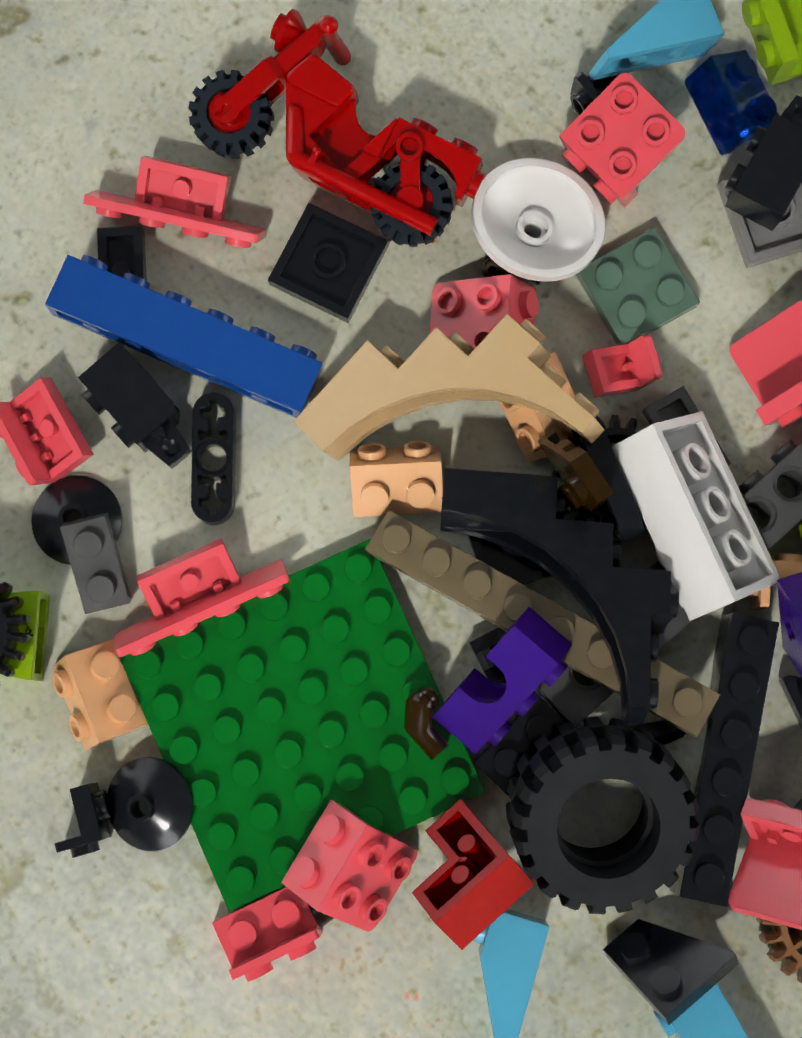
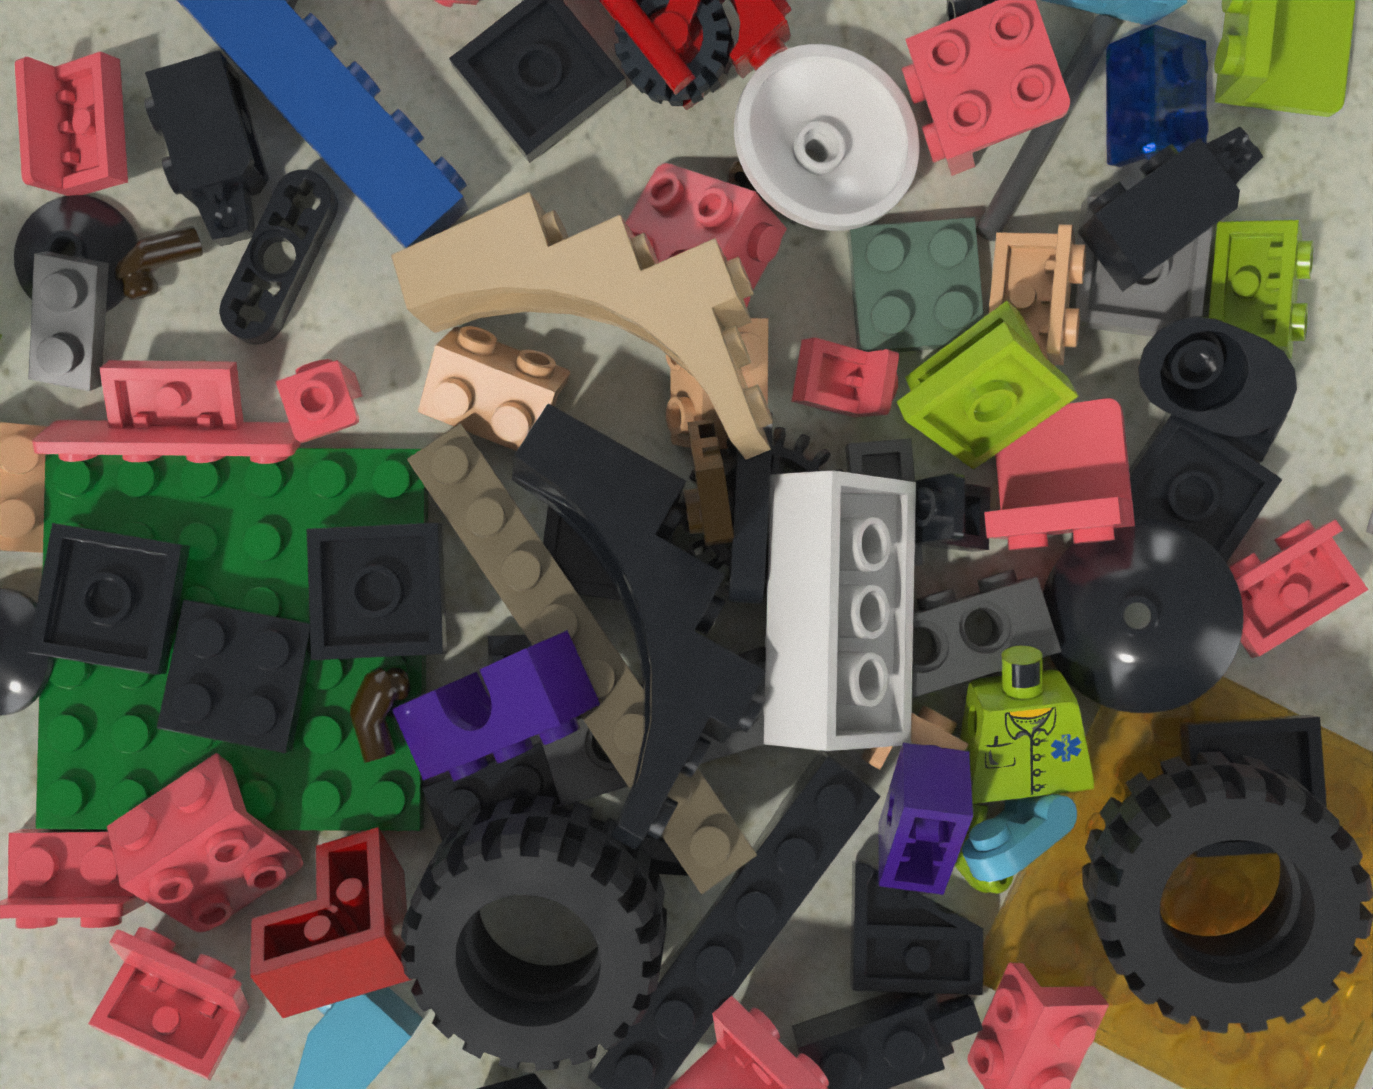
camera: 20 degrees right, 5 degrees up
none -> black plate [27,523,190,675]
none -> coral bracket [88,927,250,1081]
none -> dark brown arm [115,226,203,300]
none -> black plate [157,600,311,753]
none -> coral bracket [275,359,363,443]
none -> black plate [307,523,447,660]
none -> lime bracket [896,301,1079,470]
none -> black bracket [914,473,991,552]
none -> dark grey bar [976,15,1118,242]
none -> light nougat bracket [988,224,1086,365]

